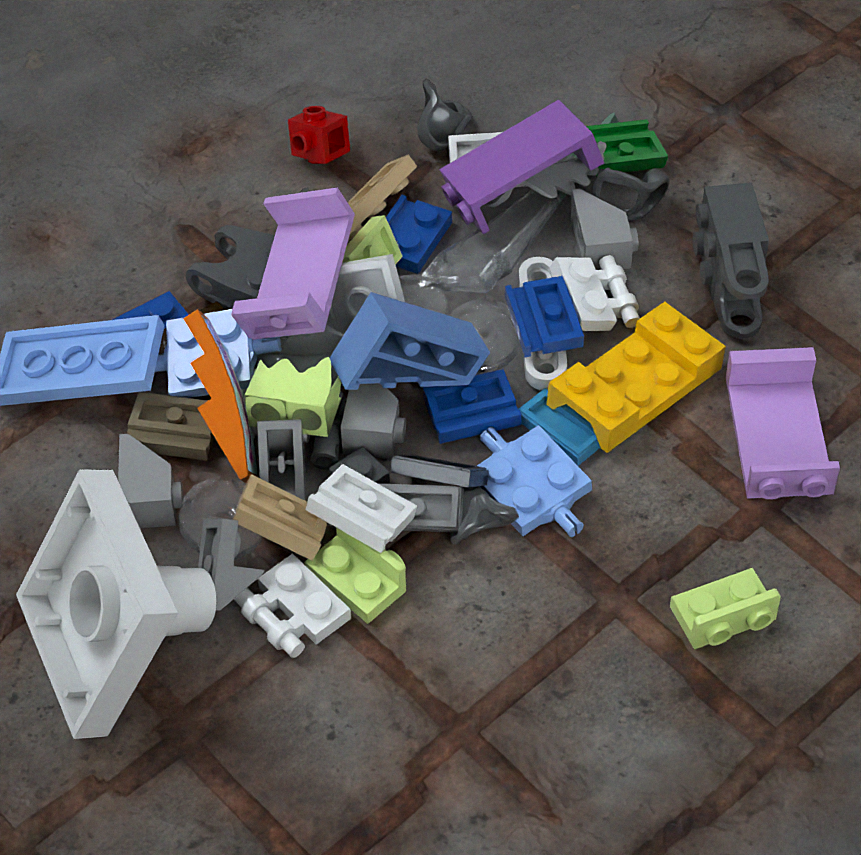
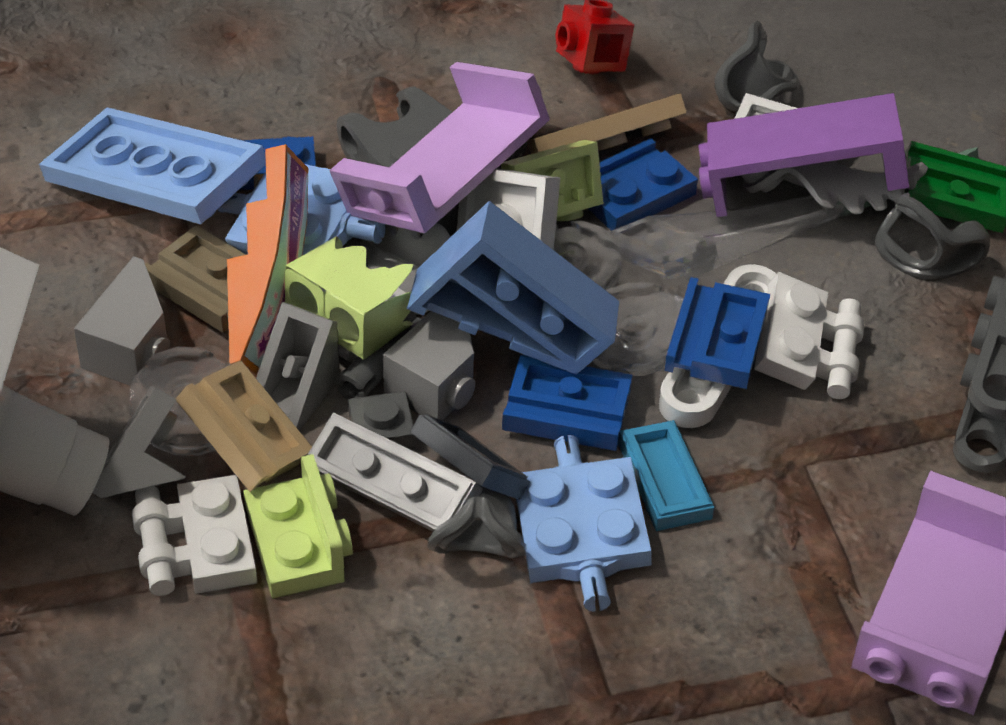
camera: 25 degrees right, 5 degrees down
white plate [306,464,417,553] -> none
yellow piece [546,301,726,453] -> none
light grey slope [570,188,639,270] -> none

